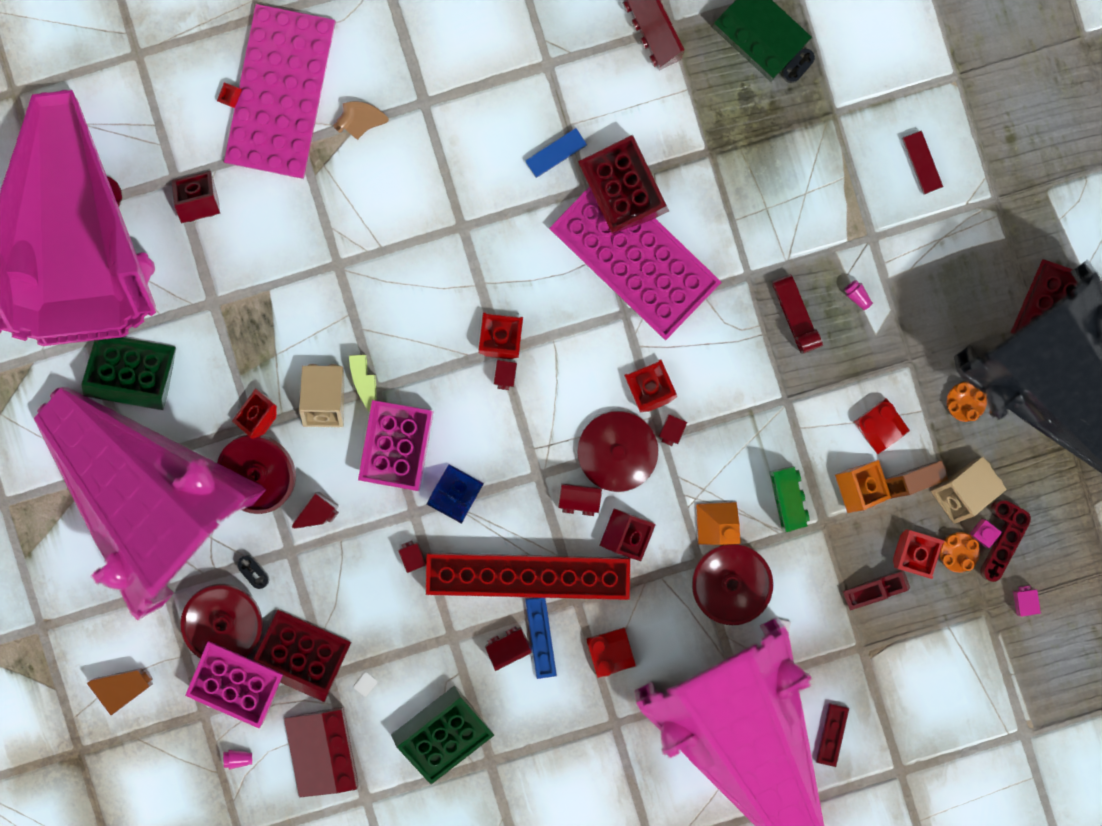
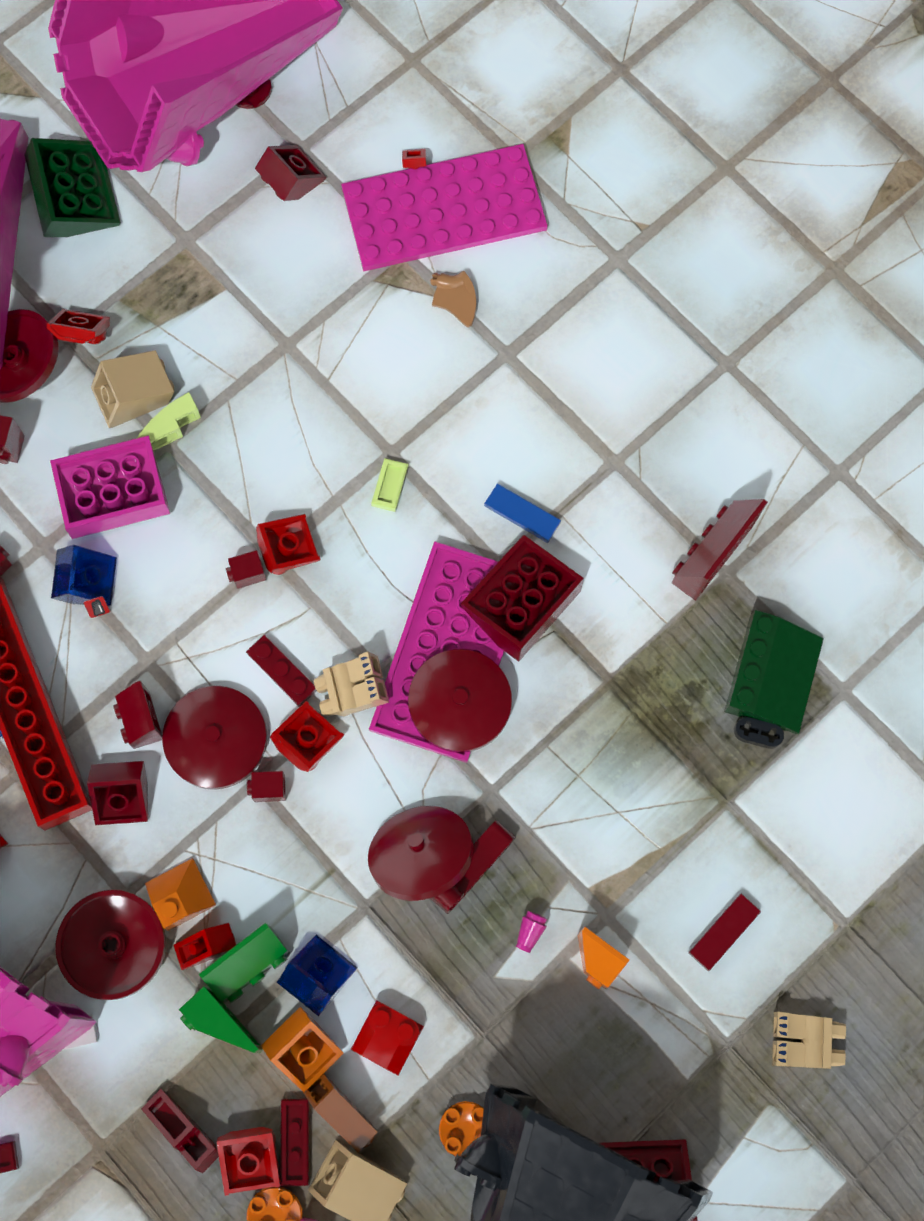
camera: 60 degrees right, 15 degrees down
none -> sticker [83,596,110,618]
none -> red slope [174,923,236,970]
none -> green slope [179,986,263,1053]
none -> dark red plate [246,635,317,707]
none -> clear blue slope [276,935,358,1017]
none -> dark red tile [280,1099,309,1186]
none -> tan hips [314,652,389,717]
none -> dark red dish [368,806,474,901]
none -> yellowish green tile [371,458,408,512]
none -> dark red dish [408,649,512,753]
none -> orange slope [577,927,629,989]
none -> tan hips [772,1012,846,1069]

